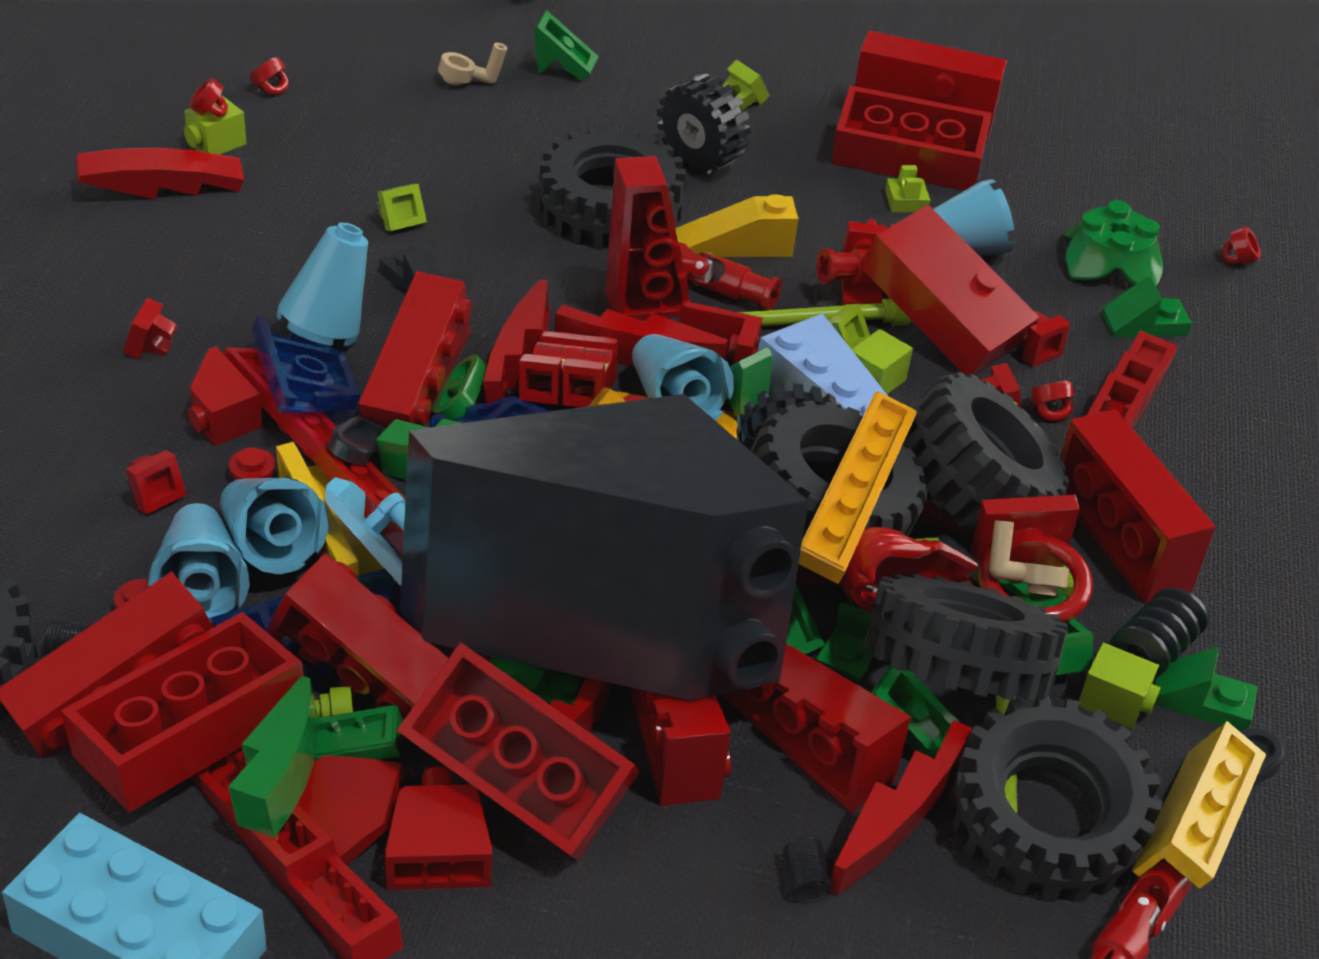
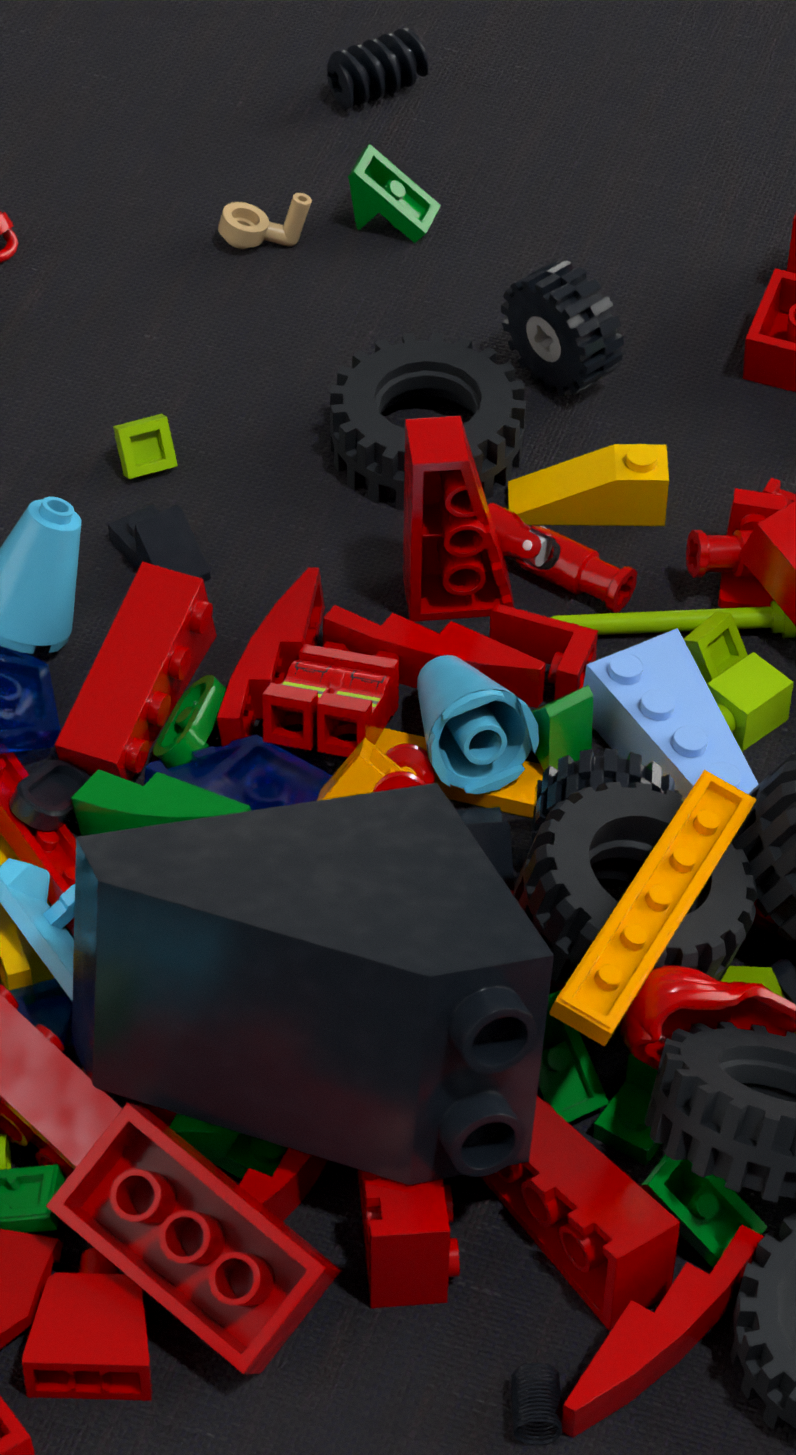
camera: 10 degrees right, 5 degrees up
lime tile [723,59,770,110] -> none

